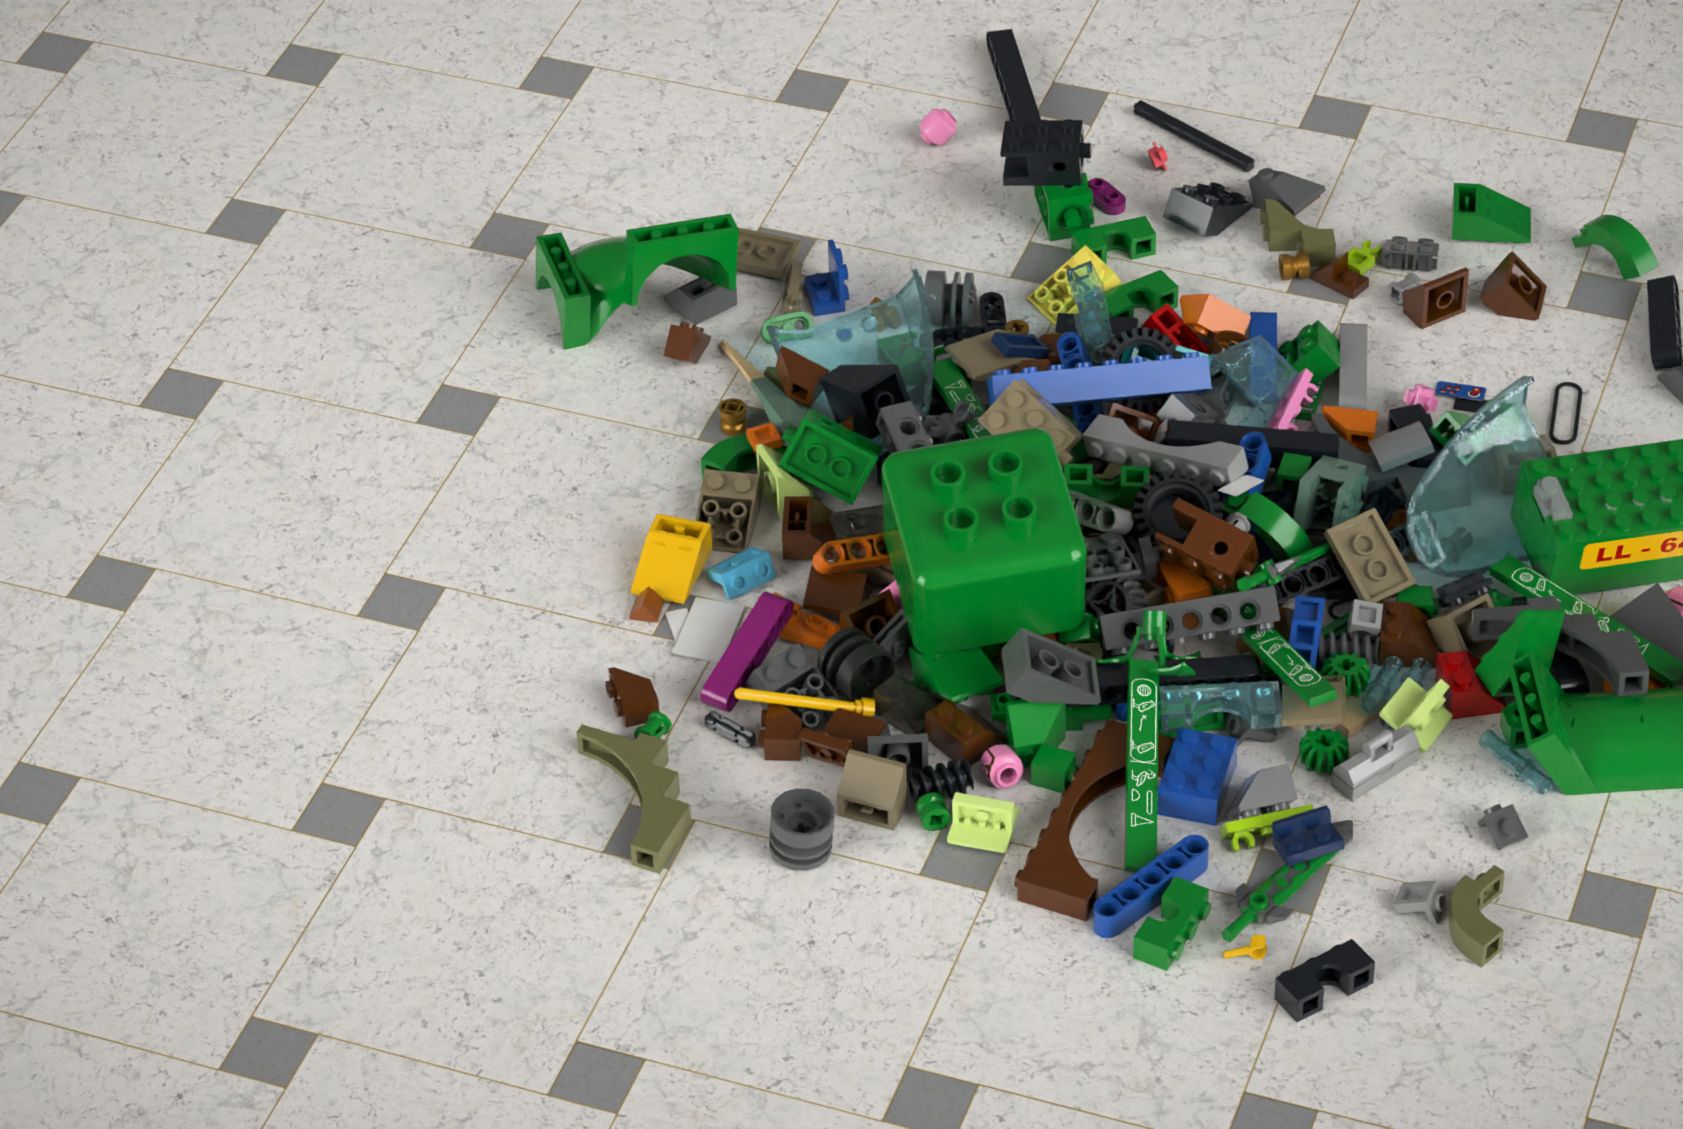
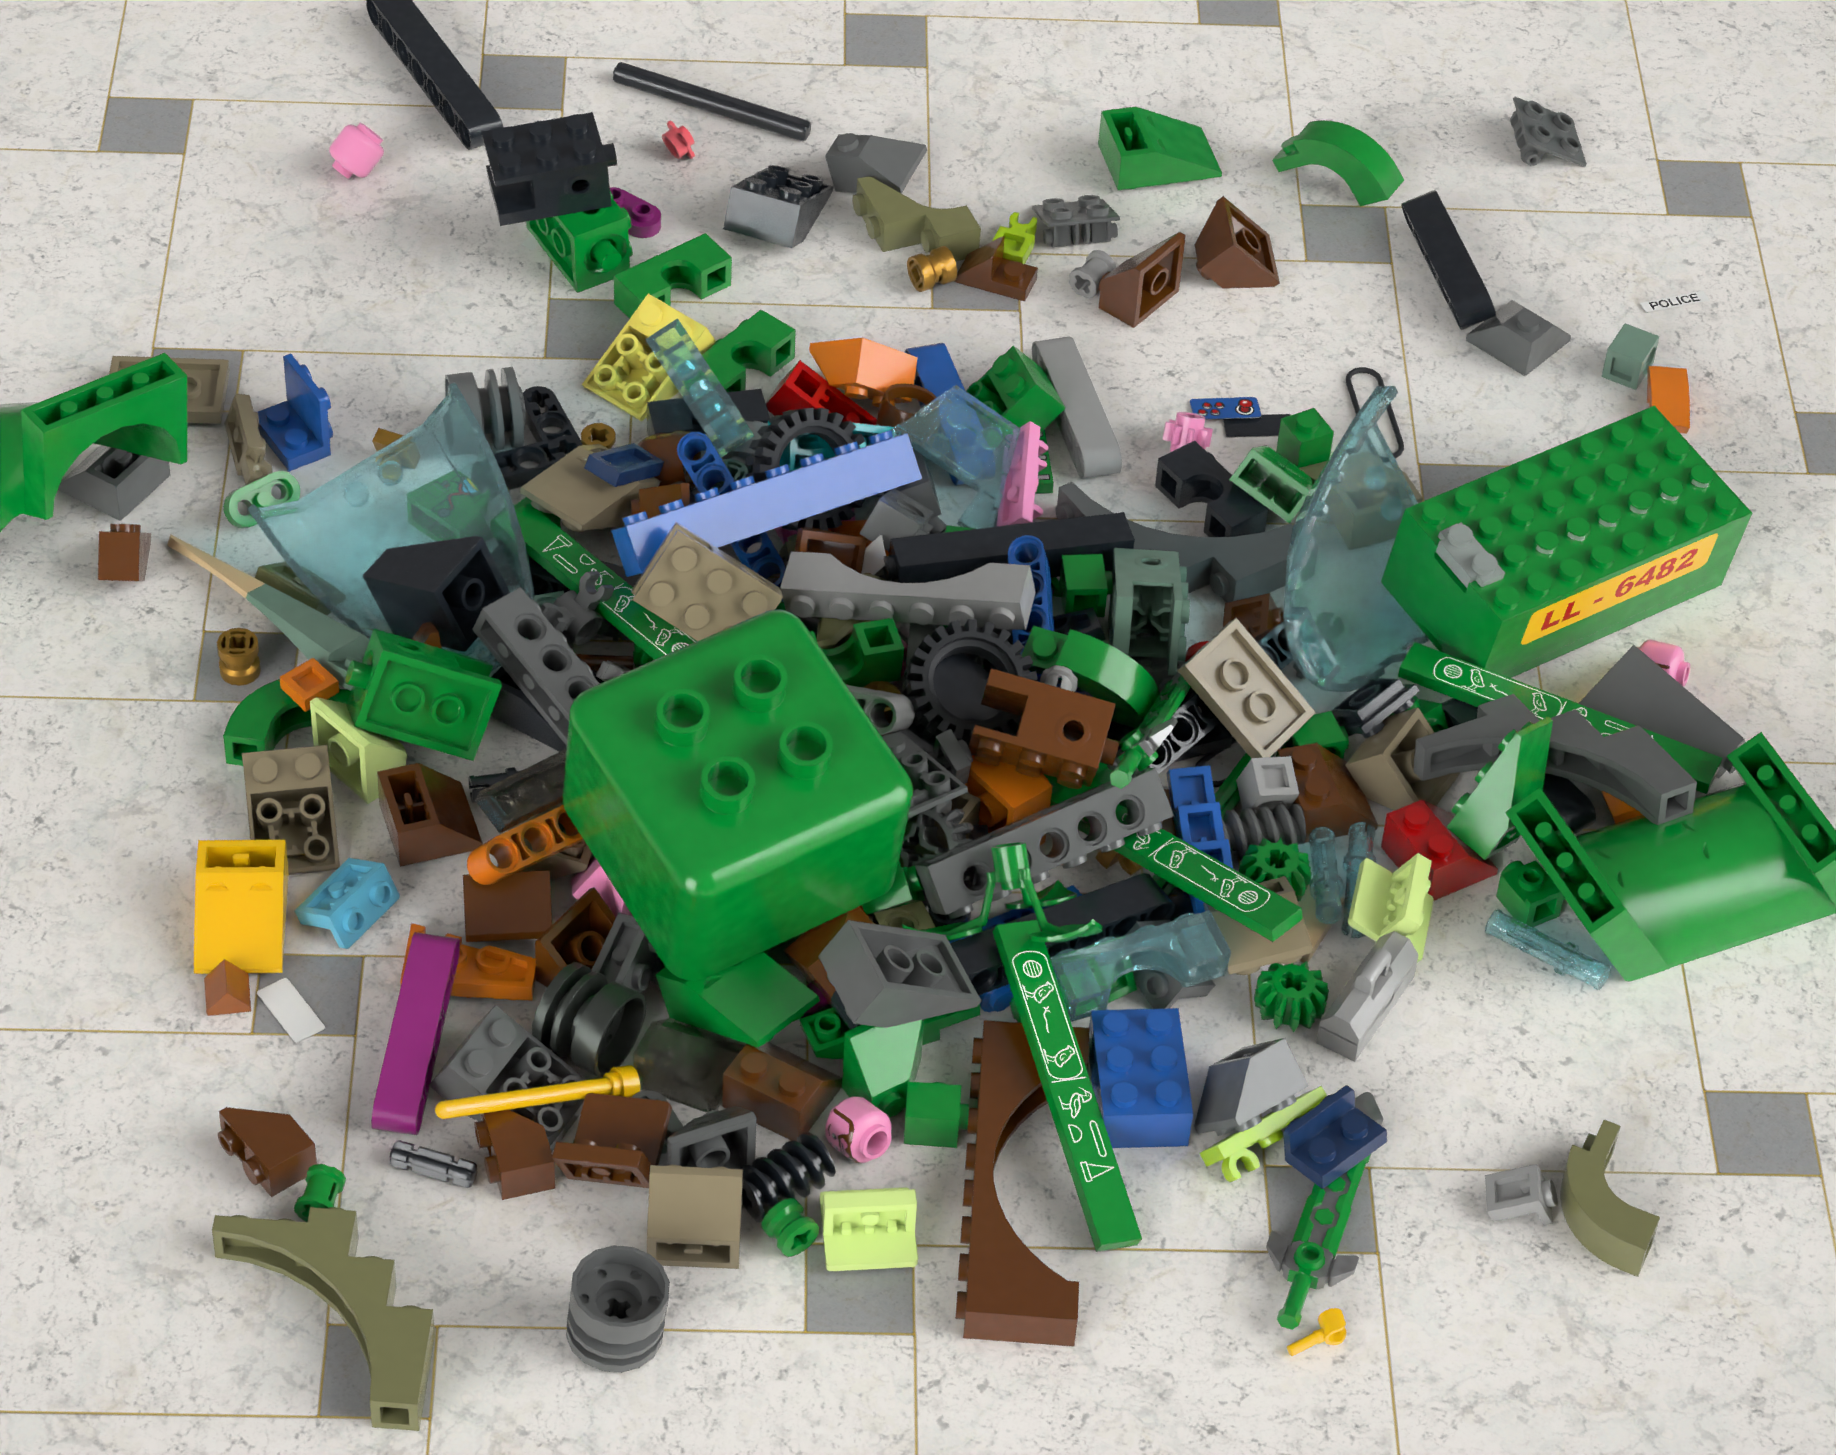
camera: 25 degrees left, 5 degrees up
white sticker [672,597,745,662] -> none
reddish brown slope [776,346,830,408] -> none
blue beam [1093,835,1209,938] -> none
green arch [1133,876,1211,971] -> none
white sticker [1218,475,1264,496] -> none
black arch [1274,939,1375,1022] -> none
orange slope [1322,405,1378,453] -> none
black bracket [1359,483,1406,527] -> none
light grey slope [1367,421,1435,472] -> none
dark grey bracket [1477,804,1529,850] -> none

